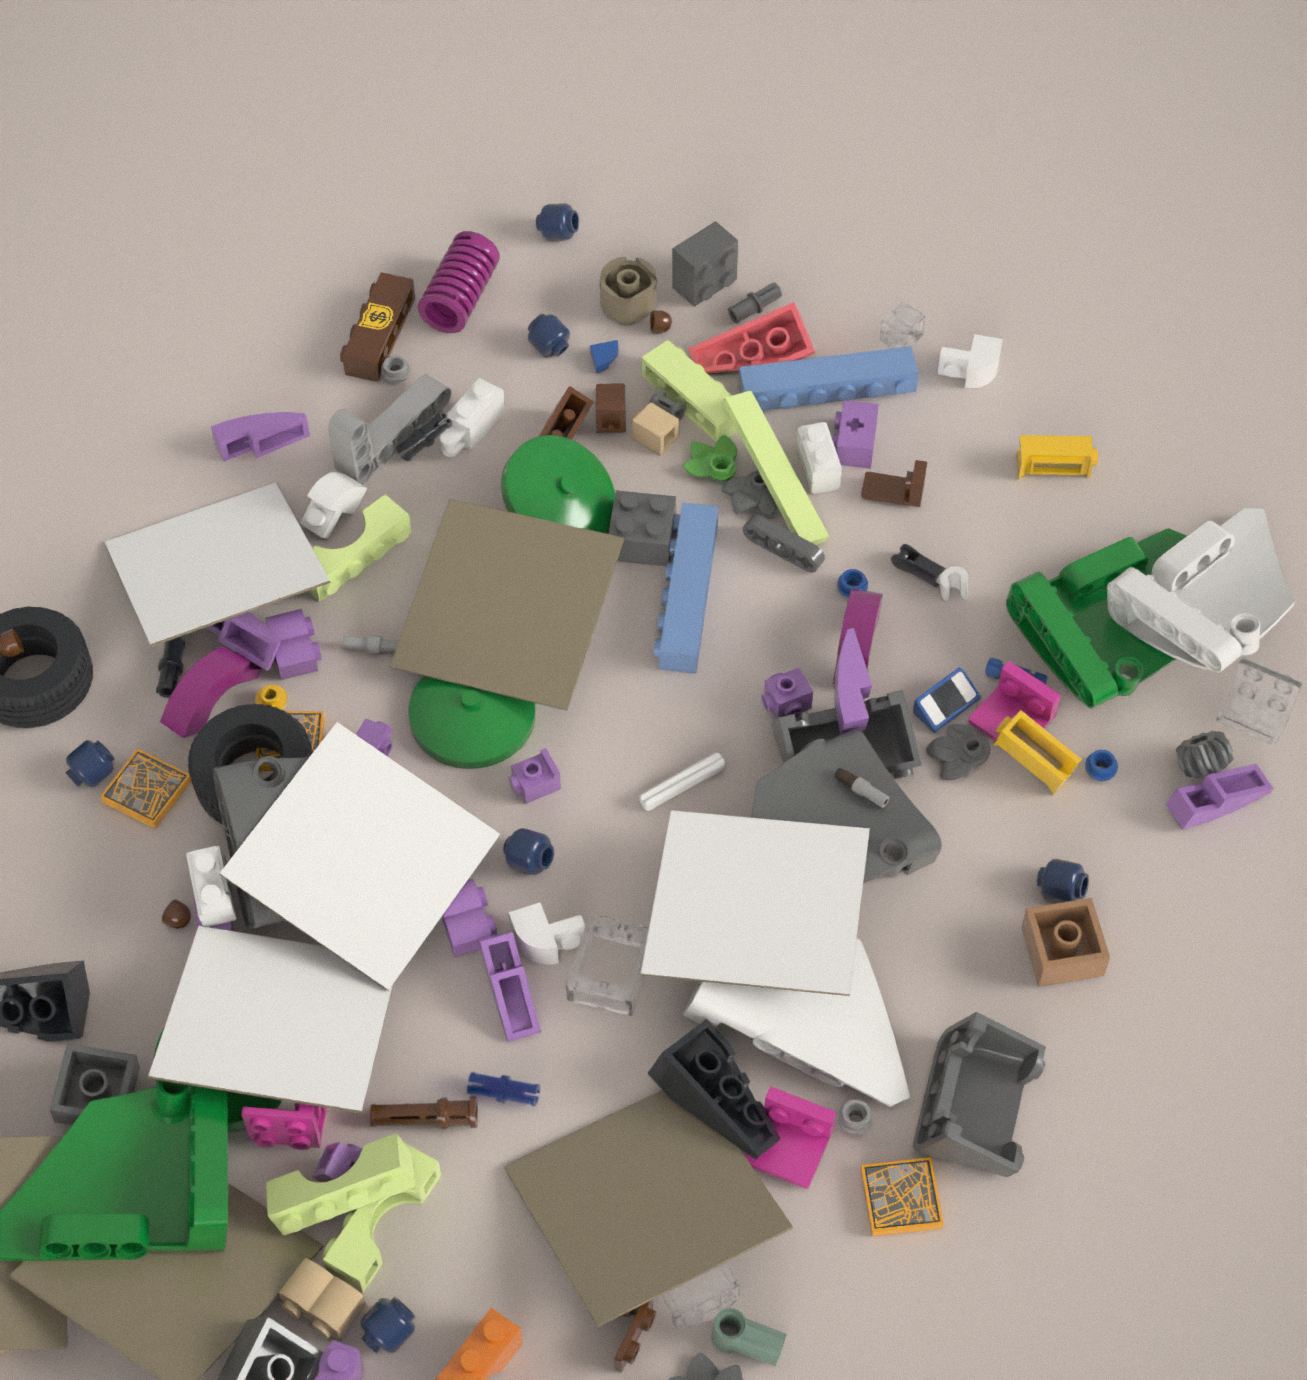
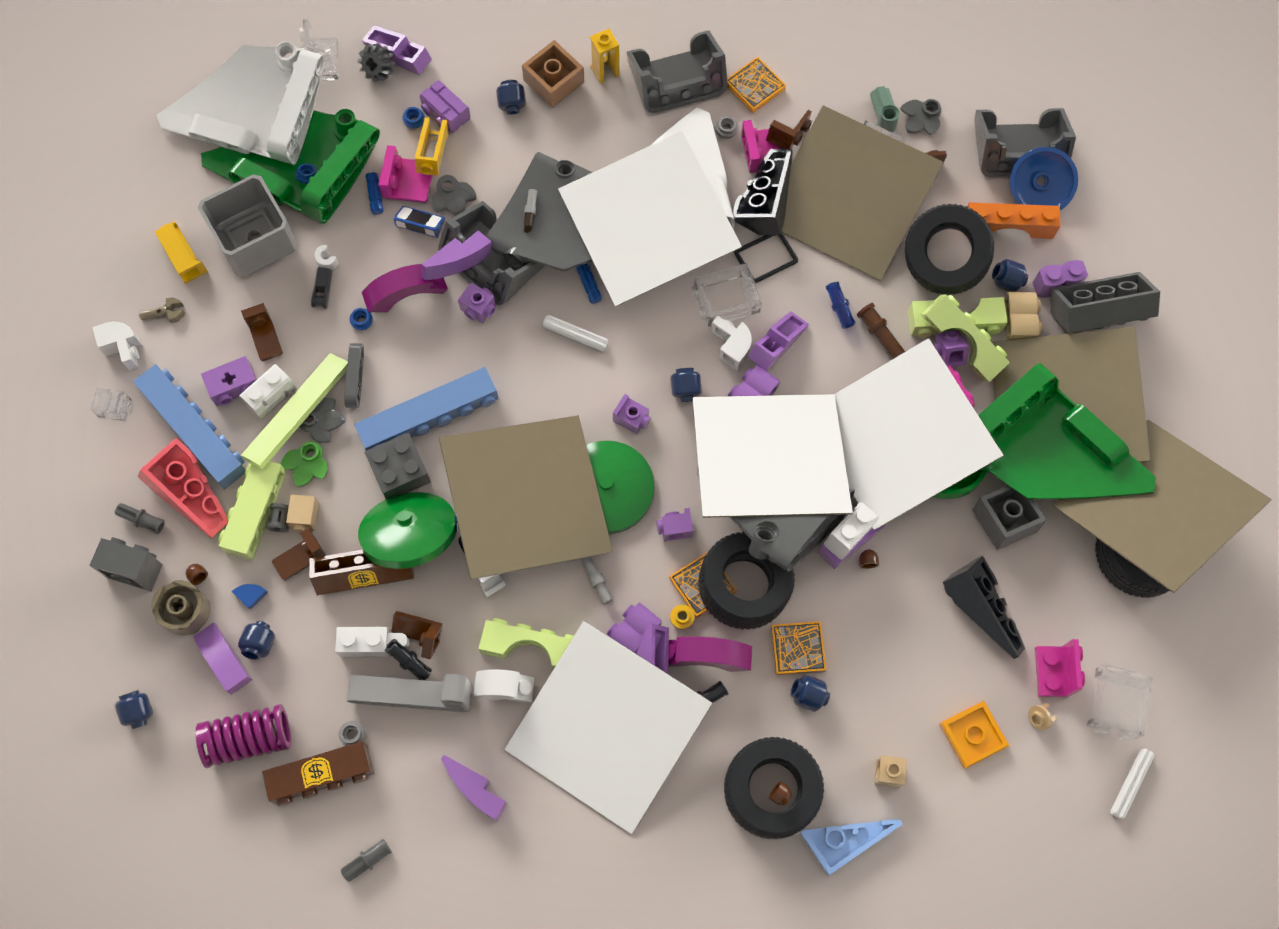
camera: 125 degrees left, 15 degrees up
none -> dark tan bar [139,297,185,323]
none -> medium lavender slope [193,622,252,695]
none -> light grey plate [198,174,298,277]
none -> blue plate [295,163,318,184]
none -> dark grey axle [341,839,392,882]
none -> reddish brown bracket [391,611,443,660]
none -> medium lavender brick [420,80,471,133]
none -> yellow window [589,28,620,84]
none -> black piece [734,232,798,283]
none -> reddish brown bracket [765,109,812,149]
none -> black tyre [905,204,994,295]

